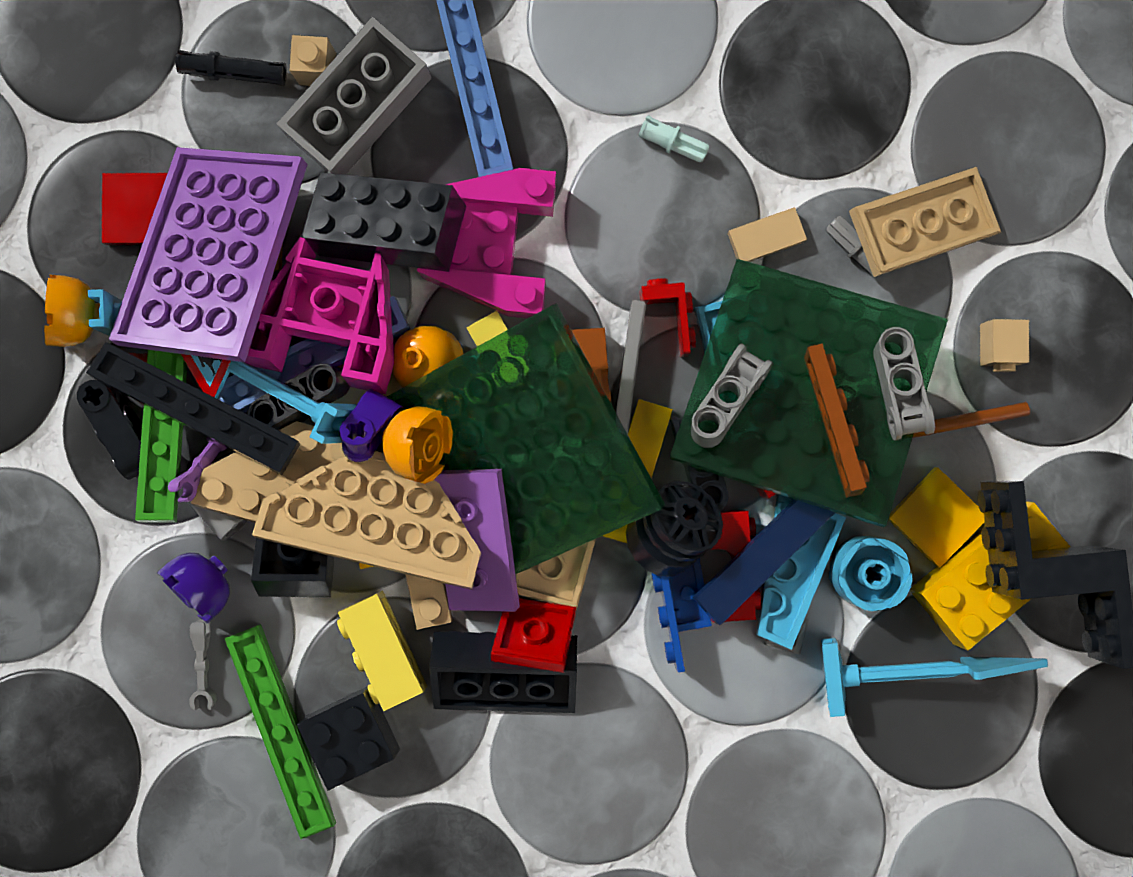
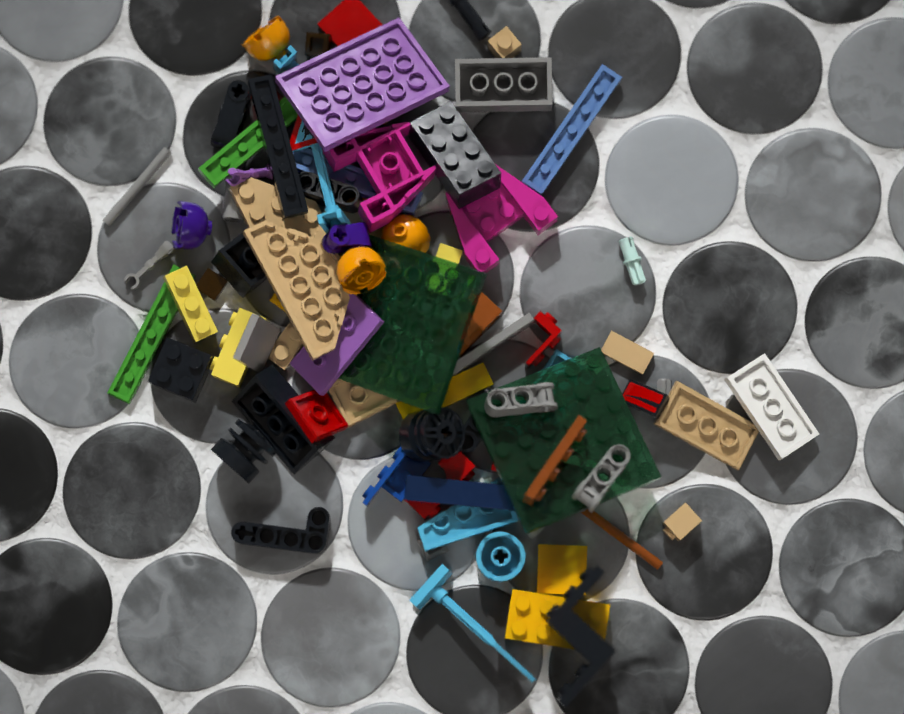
camera: 50 degrees right, 5 degrees down
none -> light grey bar [102,147,172,226]
none -> light yellow brick [163,266,218,343]
none -> dark brown tile [196,268,228,302]
none -> black wheel [211,419,277,484]
none -> black beam [231,507,331,554]
none -> light grey tile [233,313,280,373]
none -> dark brown tile [304,32,332,57]
none -> slope [618,380,670,419]
none -> white plate [724,353,819,461]

